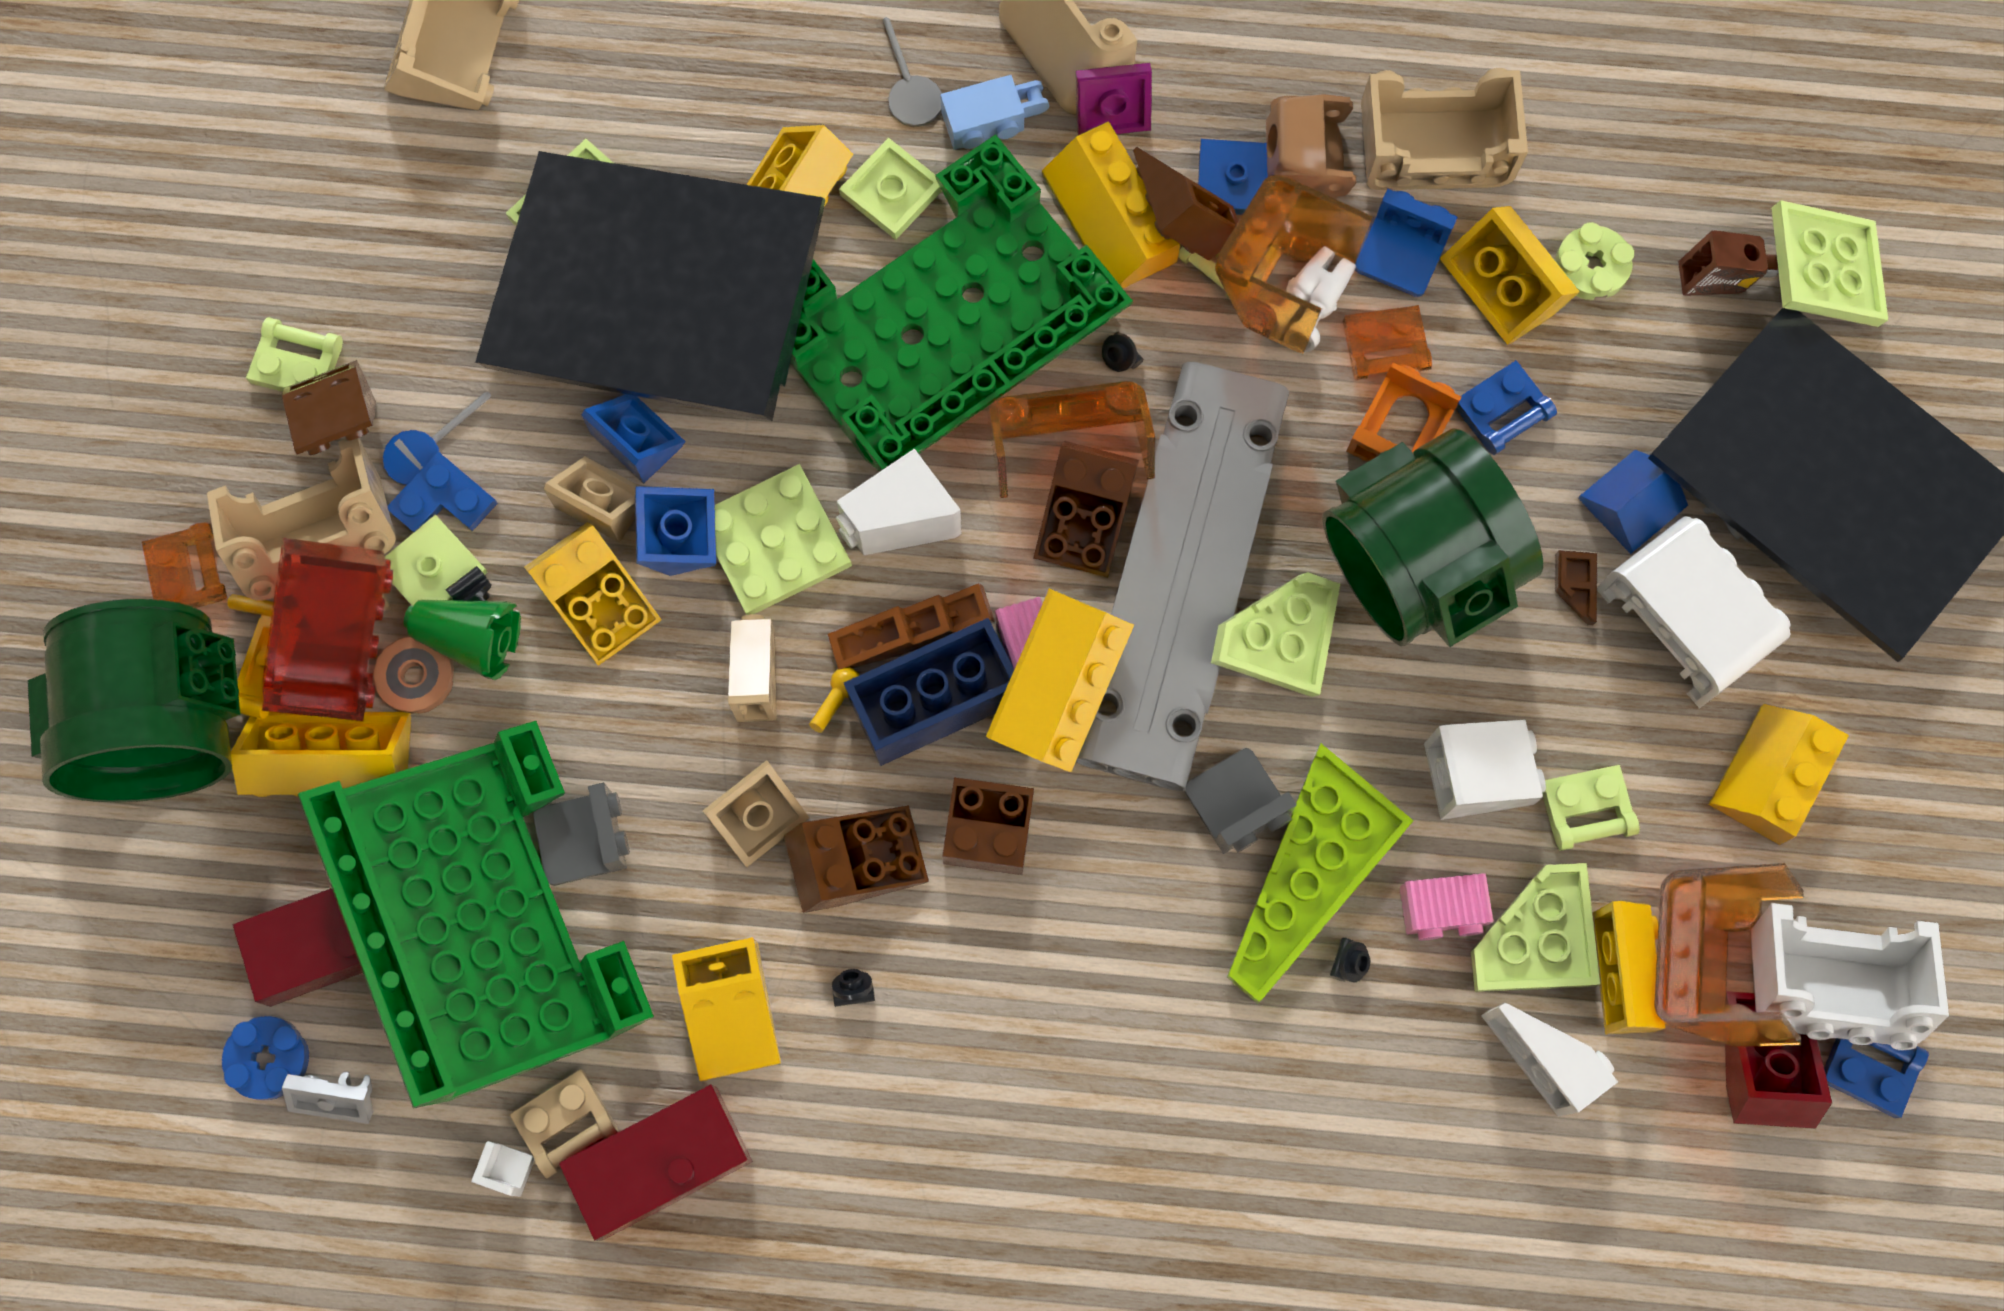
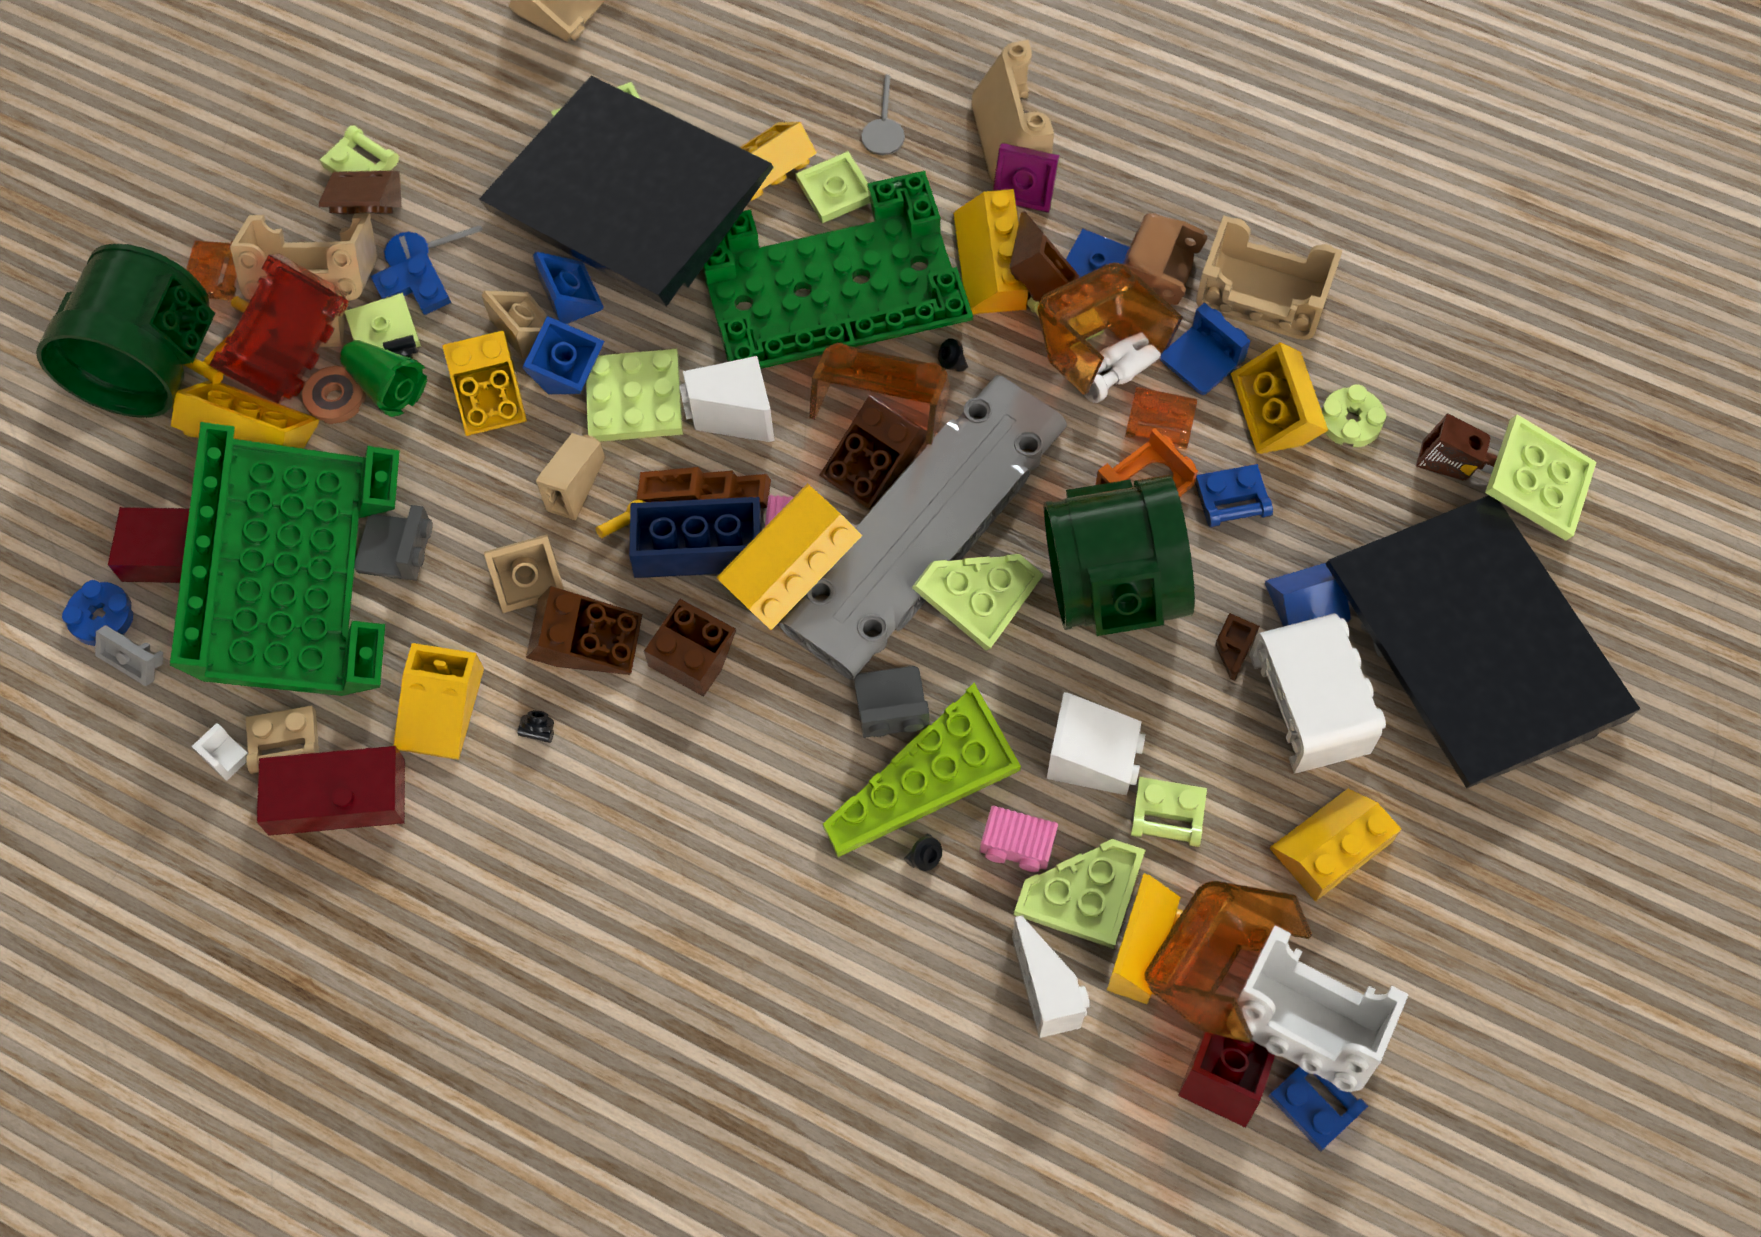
camera: 25 degrees right, 10 degrees down
light blue brick [940,75,1050,150] -> none

